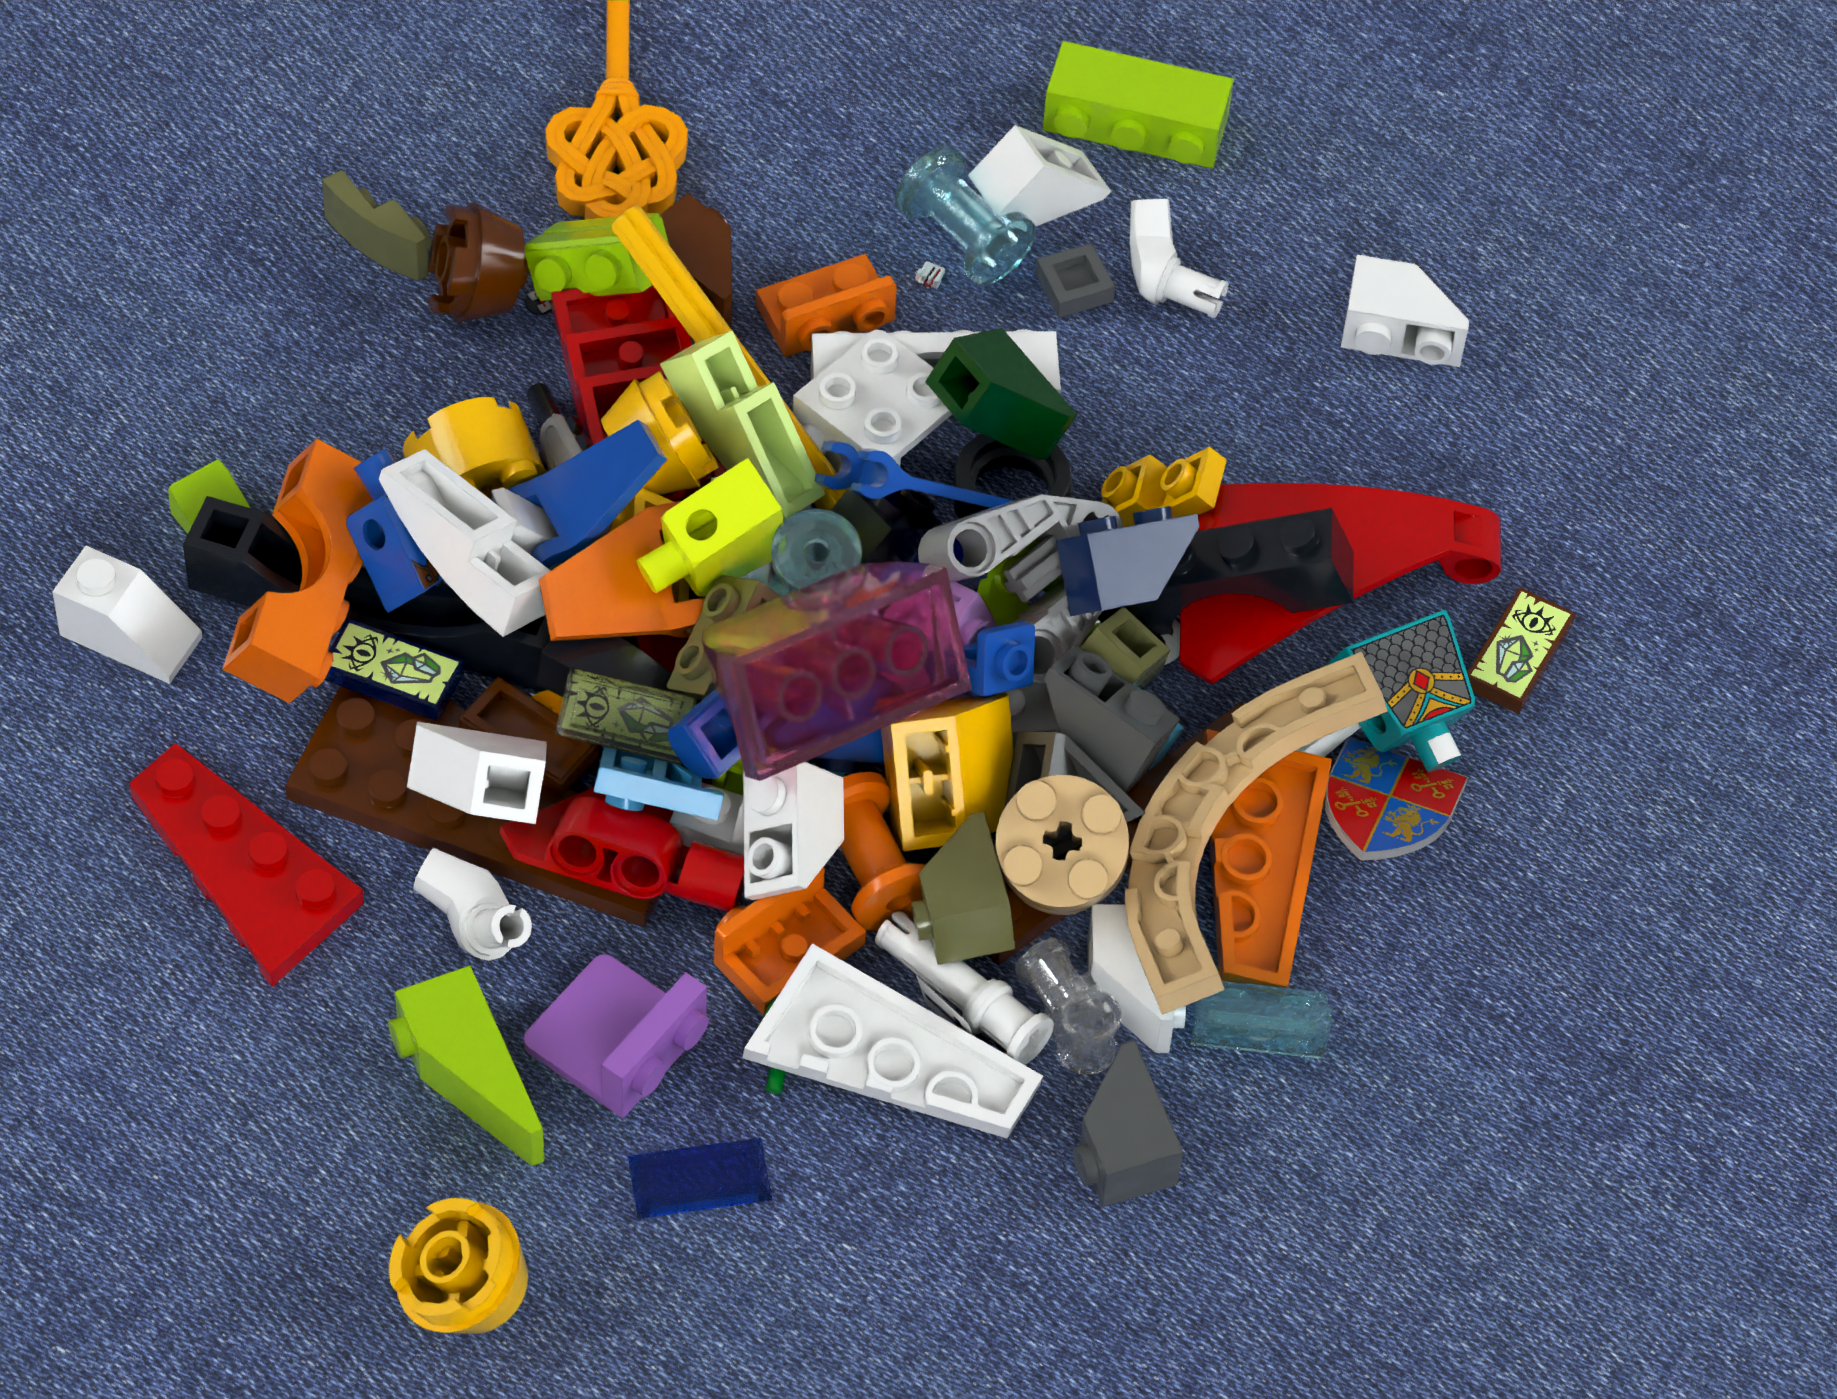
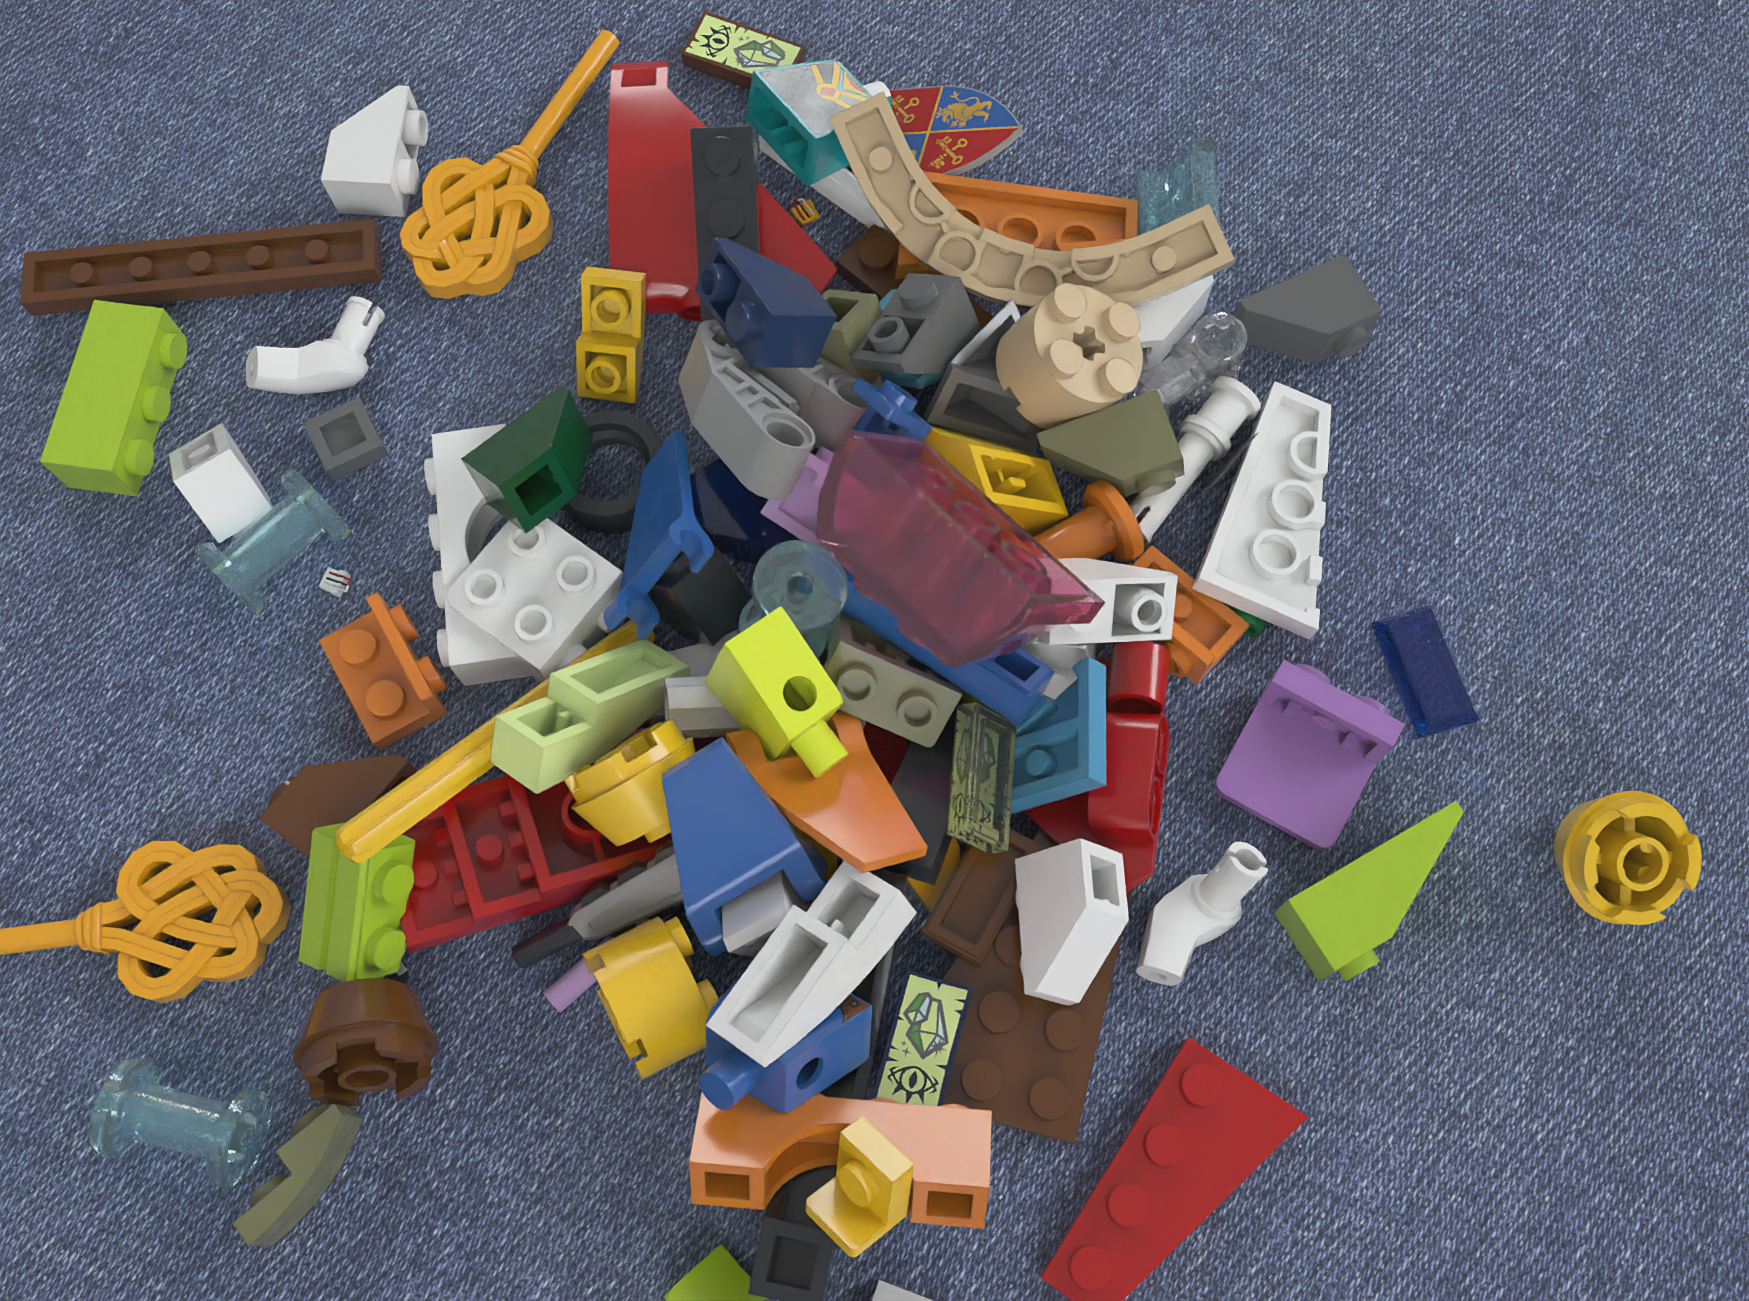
camera: 90 degrees left, 15 degrees up
none -> reddish brown plate [21,219,382,316]
none -> clear light blue piece [89,1056,272,1189]
none -> light orange piece [400,30,620,299]
none -> yellow bracket [805,1116,914,1257]

